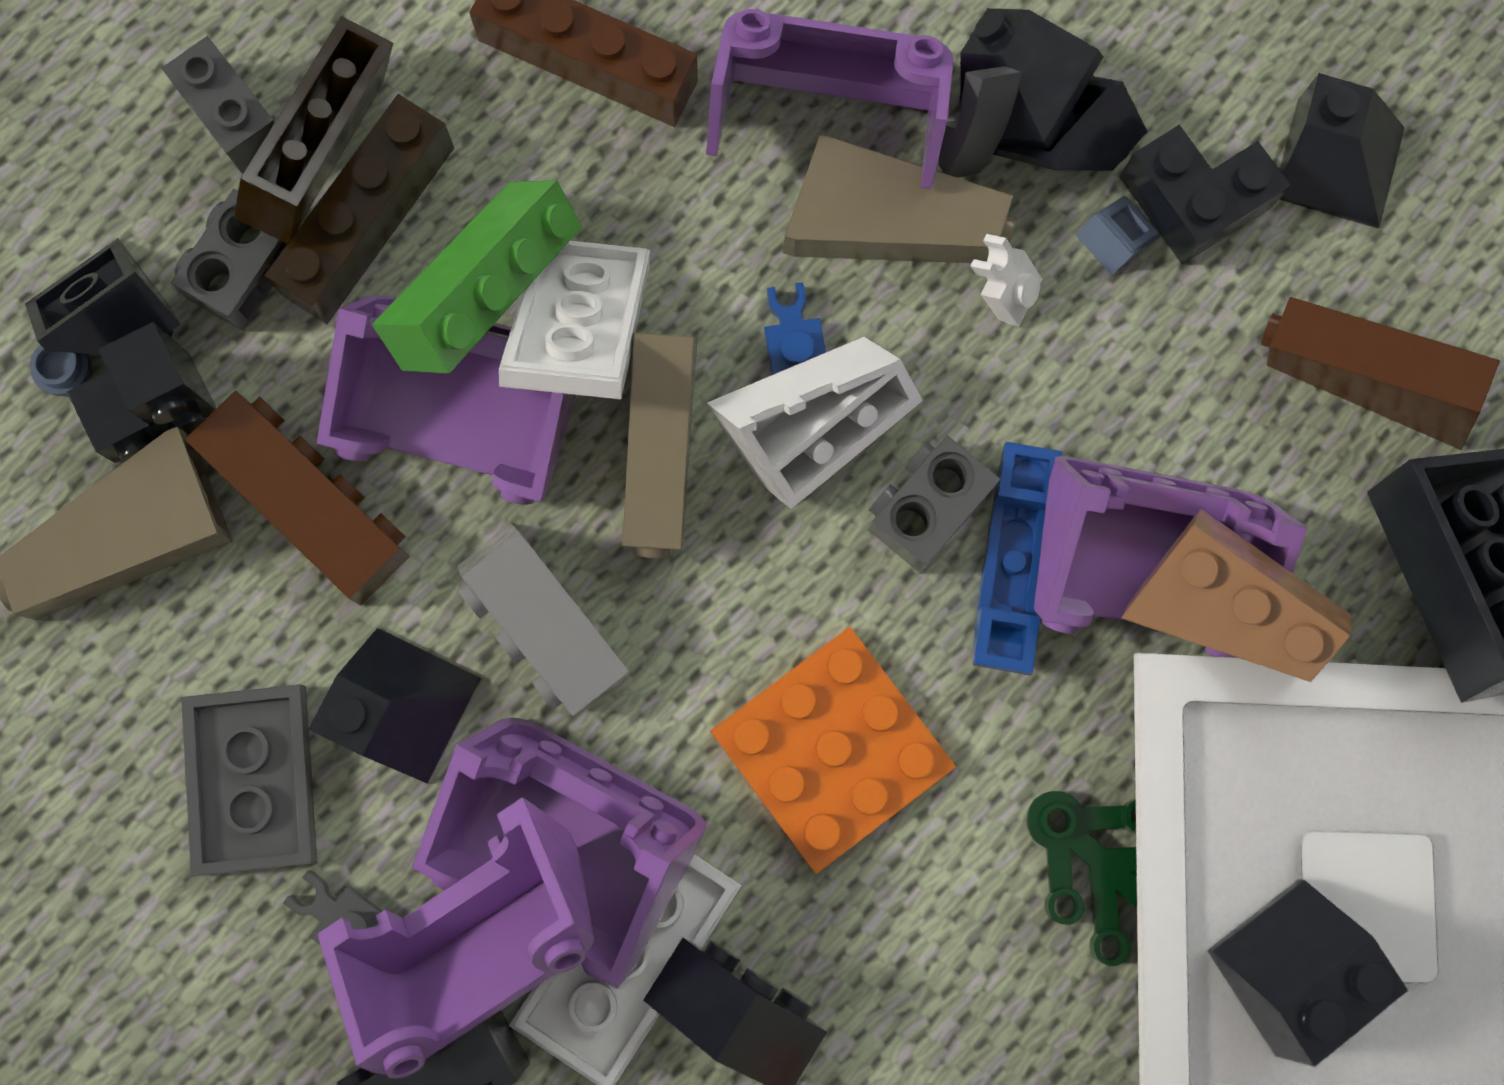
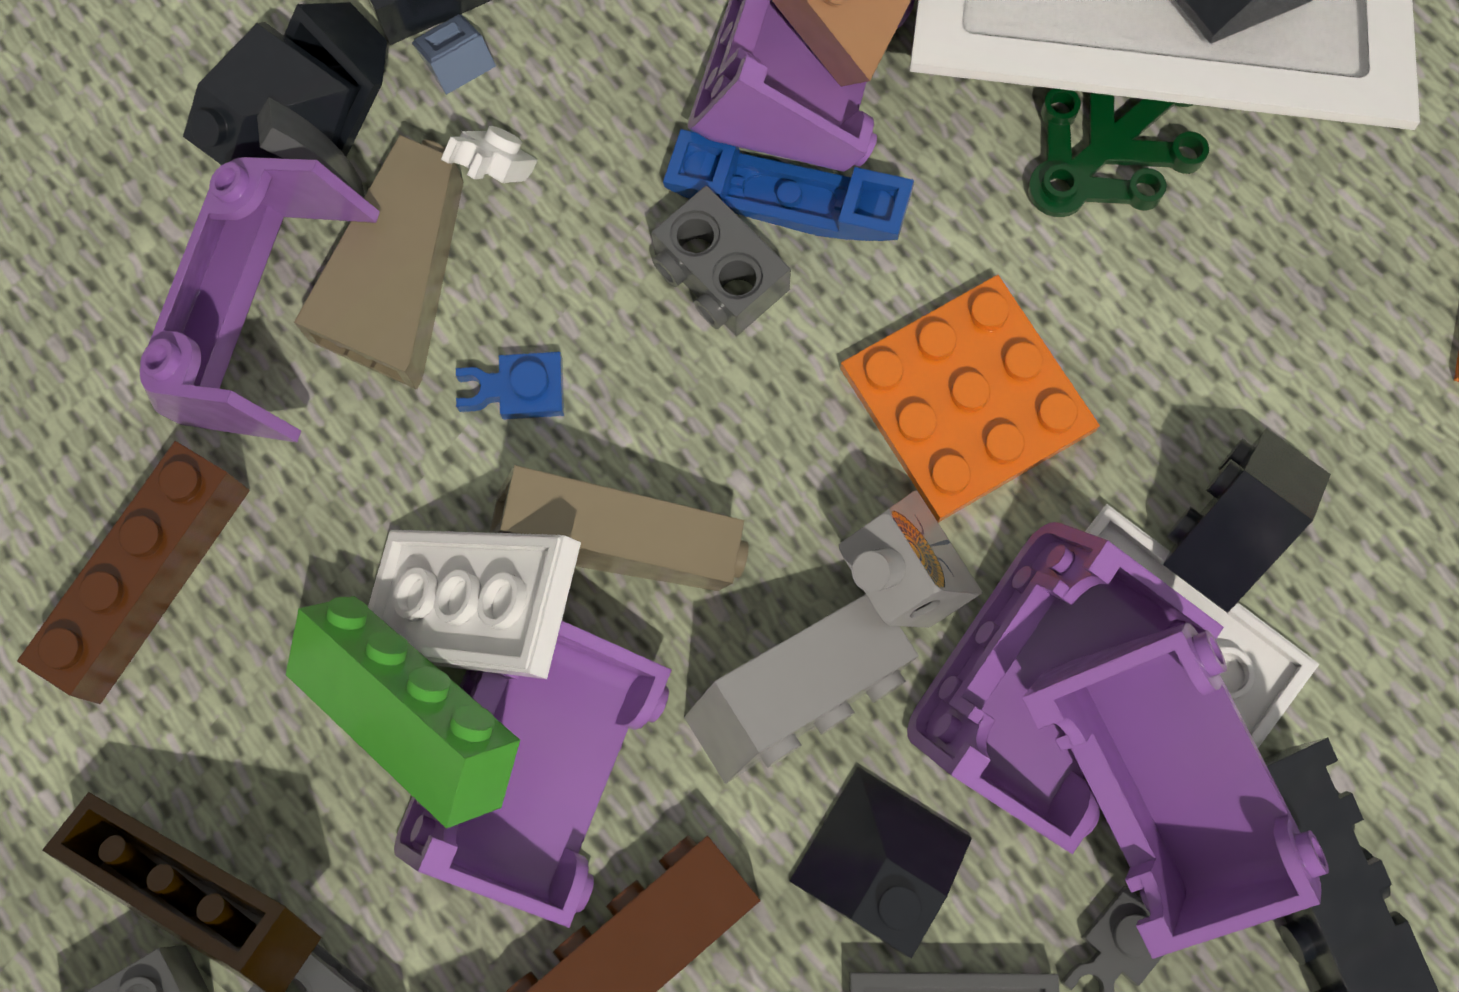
camera: 75 degrees left, 5 degrees down
dark brown brick [264,94,455,325] -> none
white wedge [707,337,923,509] -> none
none -> light grey torso [838,490,983,628]

